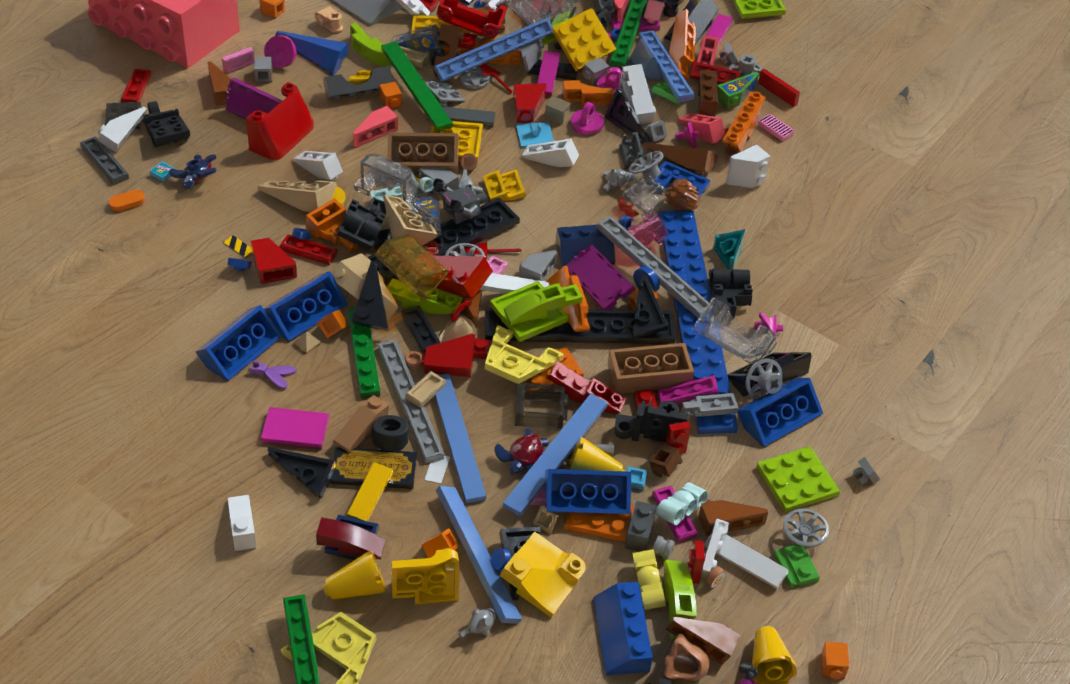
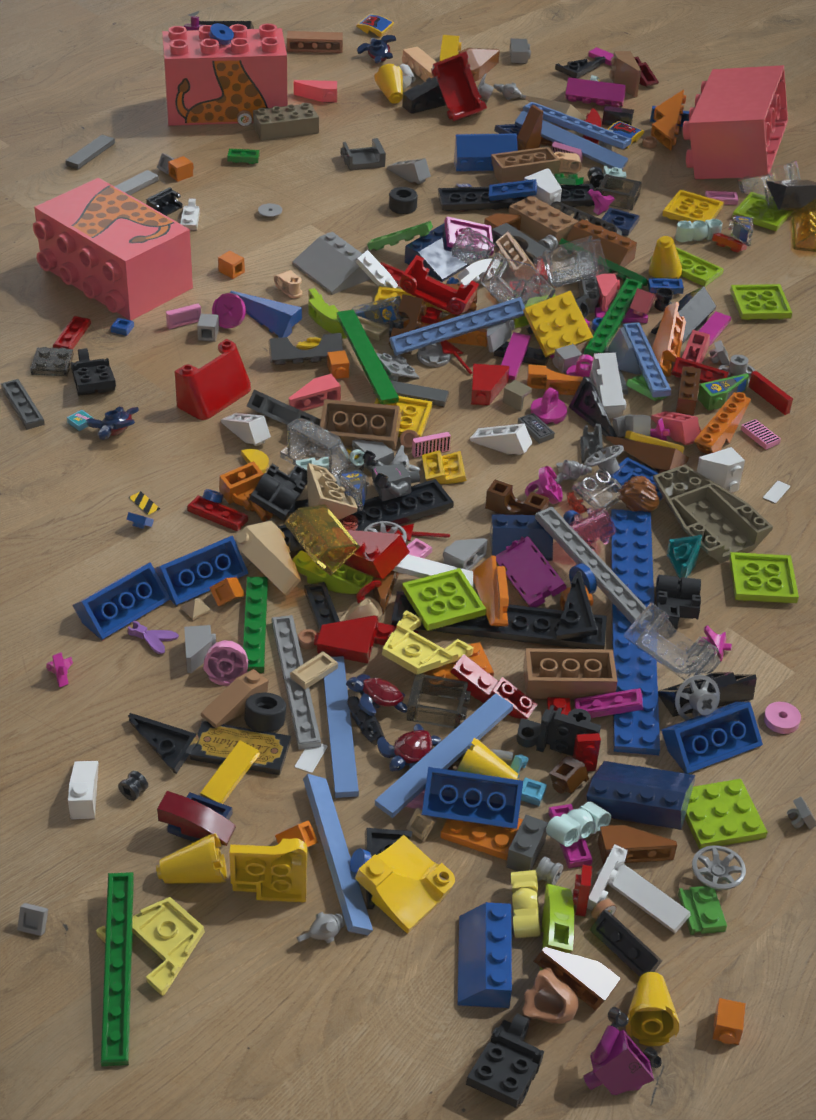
camera: 10 degrees right, 5 degrees down
white slope [98,107,147,152] -> none
orange tile [109,190,145,212] -> none
dark orange slope [208,61,231,106] -> none
magenta piece [225,78,283,120] -> none
red slope [250,237,297,284] -> none
tan wedge [258,181,337,212] -> none
dark pink tile [261,407,329,449] -> none
black wing [352,261,389,331] -> none
lime slope [504,283,583,325] -> none
medium azure piece [516,122,554,148] -> none
light grey hinge [681,393,739,417] -> none
none -> light grey tile [17,903,48,936]
none -> dark pink piece [46,652,73,687]
none -> blue tile [110,318,134,336]
none -> black wheel [118,771,149,801]
none -> light grey slope [184,625,216,673]
none -> bright pink cylinder [203,640,248,686]
none -> dark grey arch [246,390,321,438]
none -> animal [346,674,408,716]
none -> black hinge [347,696,385,746]
none -> bright pink tile [412,432,451,458]
none -> reddish brown arch [485,479,549,515]
none -> medium azure tile [511,754,529,778]
none -> tile [518,413,555,444]
none -> dark pink tile [525,466,563,504]
none -> dark blue slope [587,761,695,830]
none -> black plate [590,910,662,977]
none -> light grey brick [625,415,651,441]
none -> yellow tile [625,431,684,453]
none -> dark tan wedge [653,465,773,563]
none -> lime plate [729,552,799,603]
none -> white sticker [763,481,790,503]
none -> bright pink piece [764,702,801,734]

